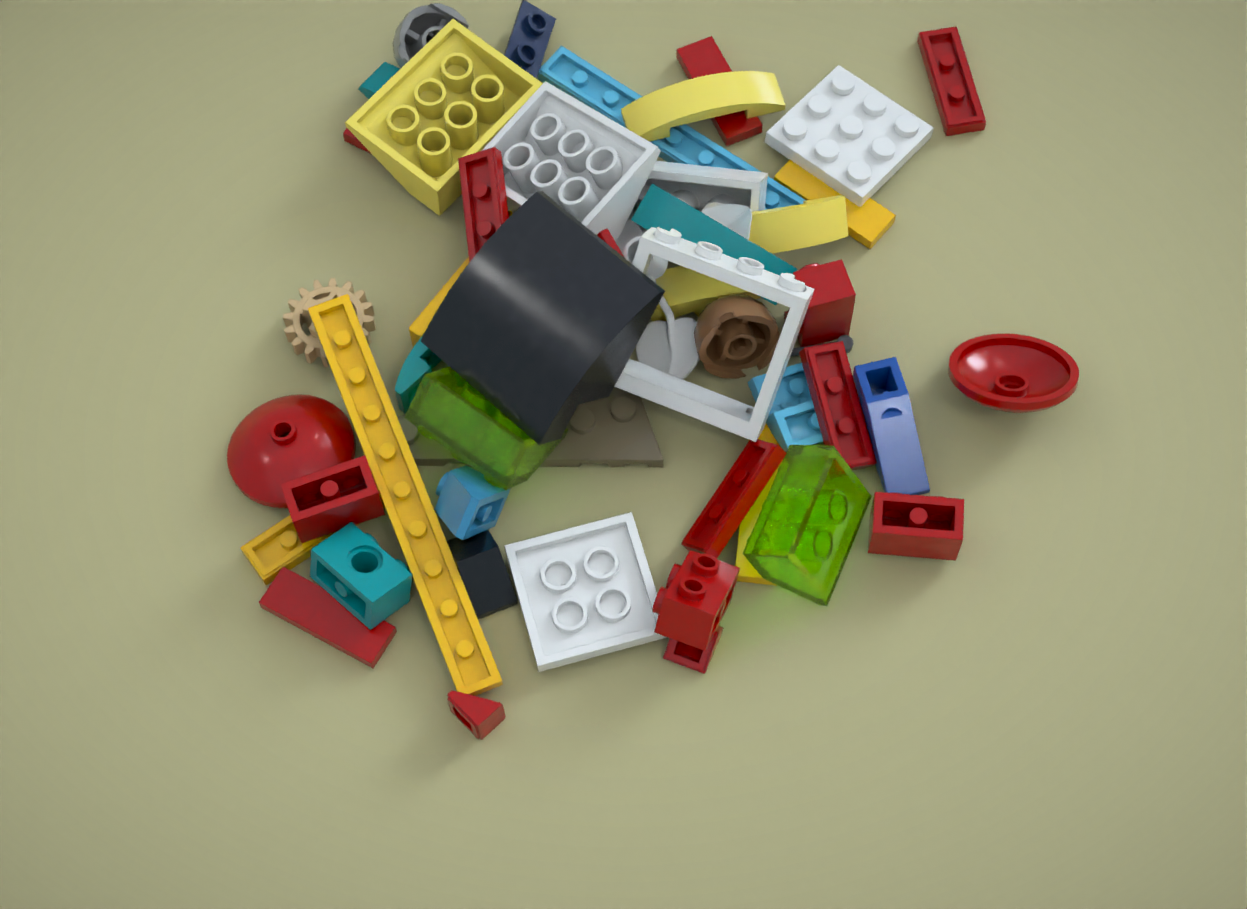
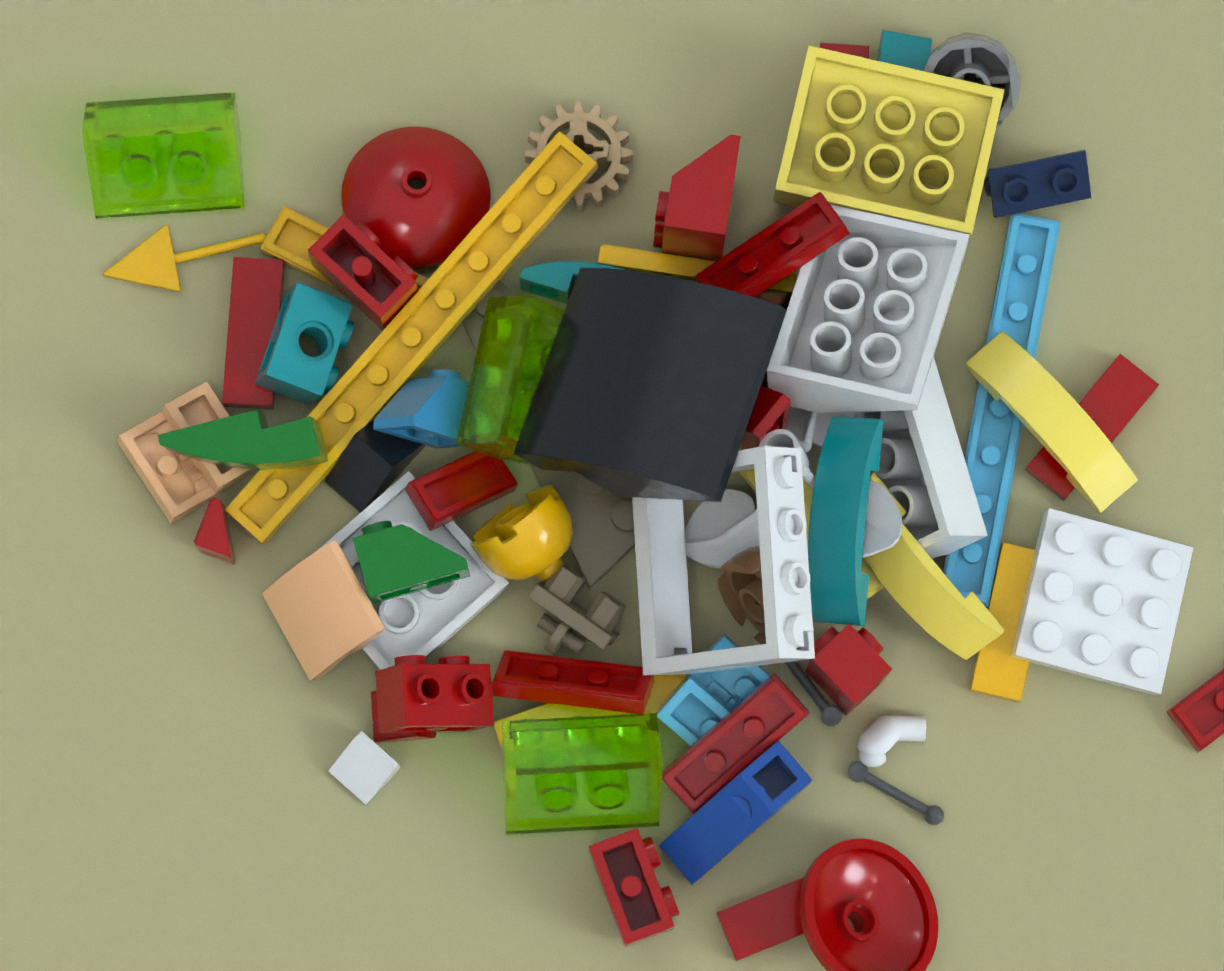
camera: 60 degrees right, 15 degrees up
none -> clear neon green slope [82,92,245,219]
none -> yellow piece [102,223,267,293]
none -> light nougat slope [117,381,256,524]
none -> green slope [158,409,328,470]
none -> light nougat slope [262,540,385,681]
none -> white slope [328,731,401,806]
none -> green slope [352,521,470,604]
none -> red tile [405,443,518,531]
none -> yellow cylinder [470,485,573,581]
none -> dark tan hips [528,564,626,655]
none -> red slope [653,135,741,261]
none -> red tile [716,877,804,961]
none -> dark grey hinge [848,761,944,825]
none -> white arm [857,715,927,767]

